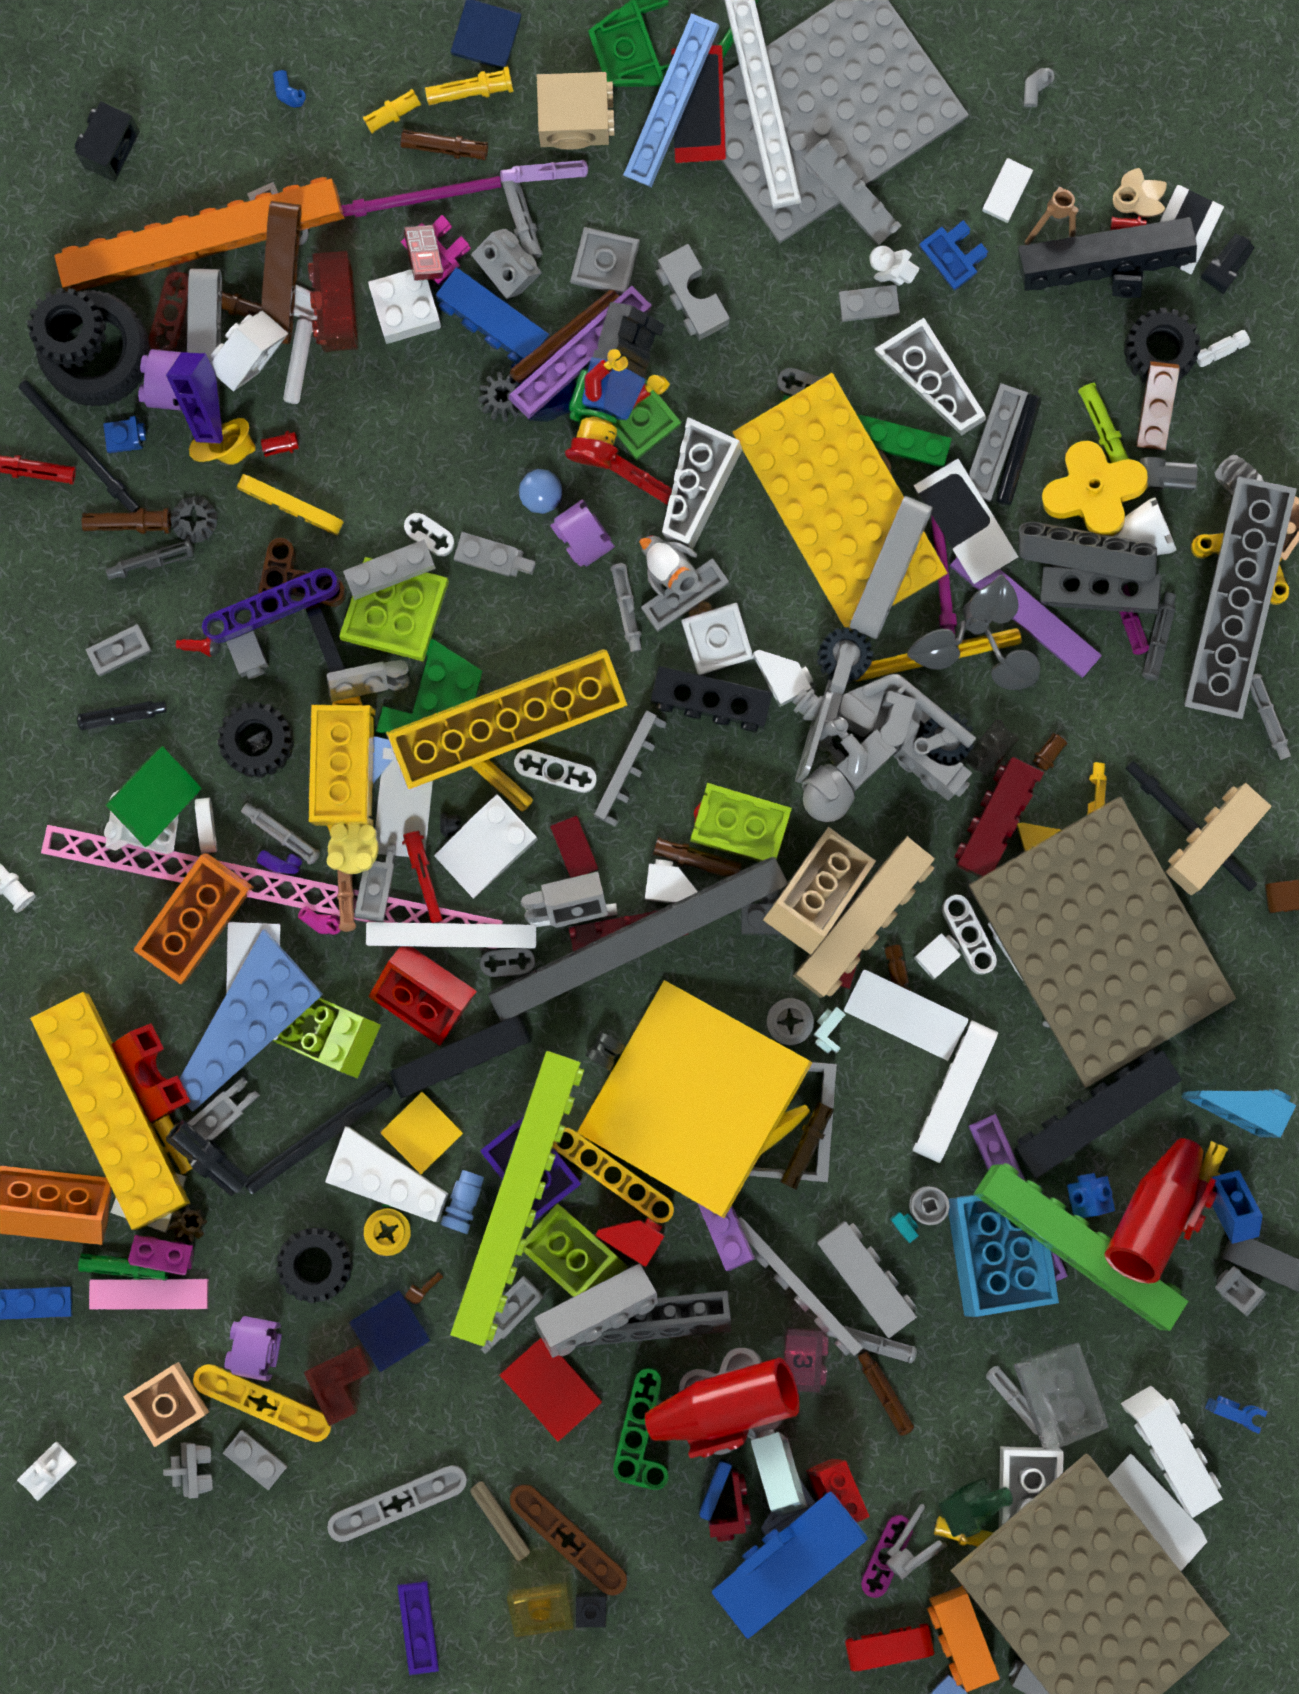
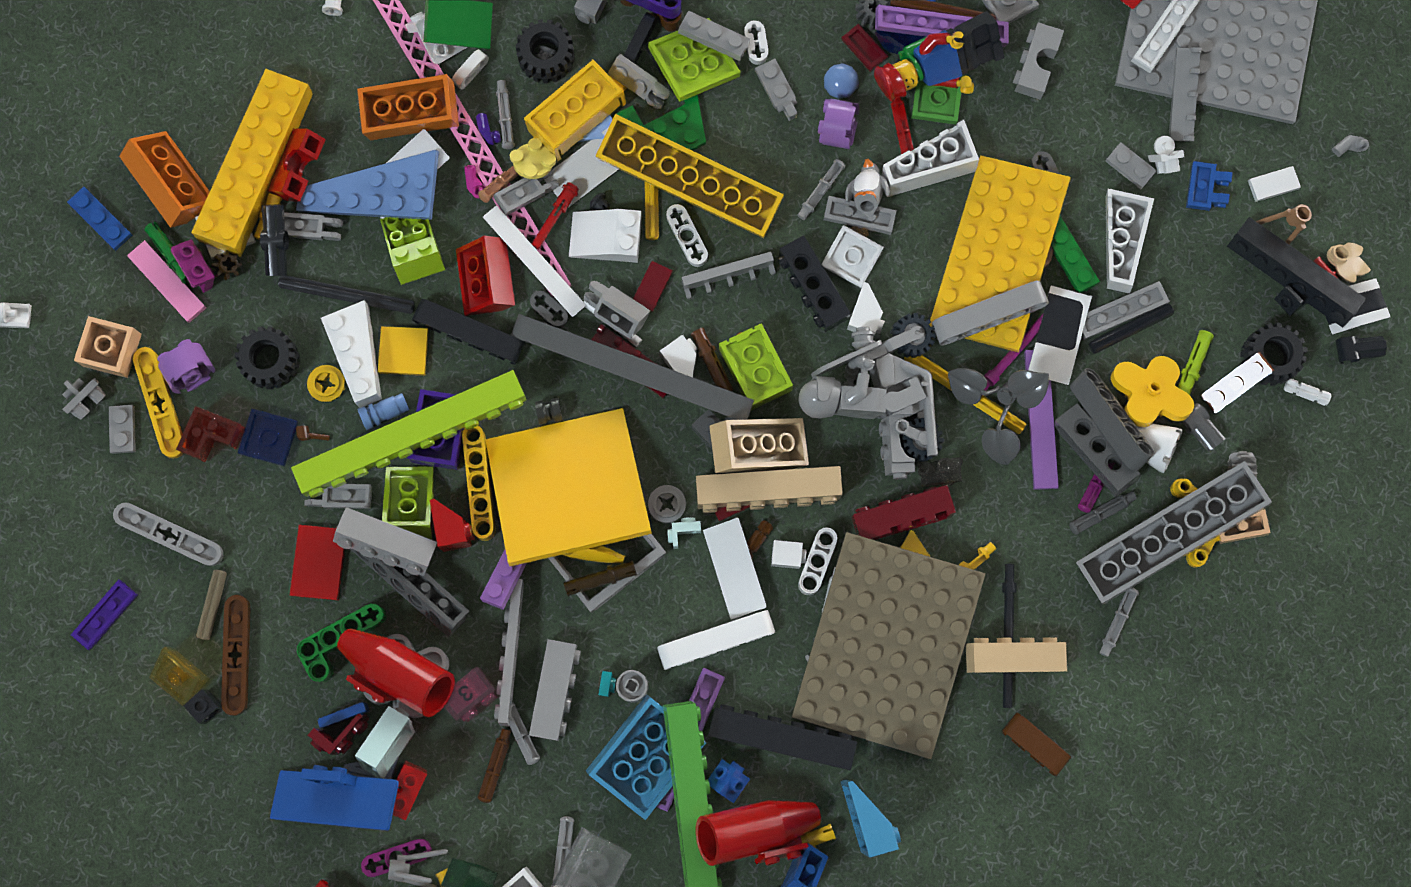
camera: 45 degrees right, 5 degrees down
reddish brown pin [1033,733,1068,771] -> none
none -> dark red tile [841,24,888,72]

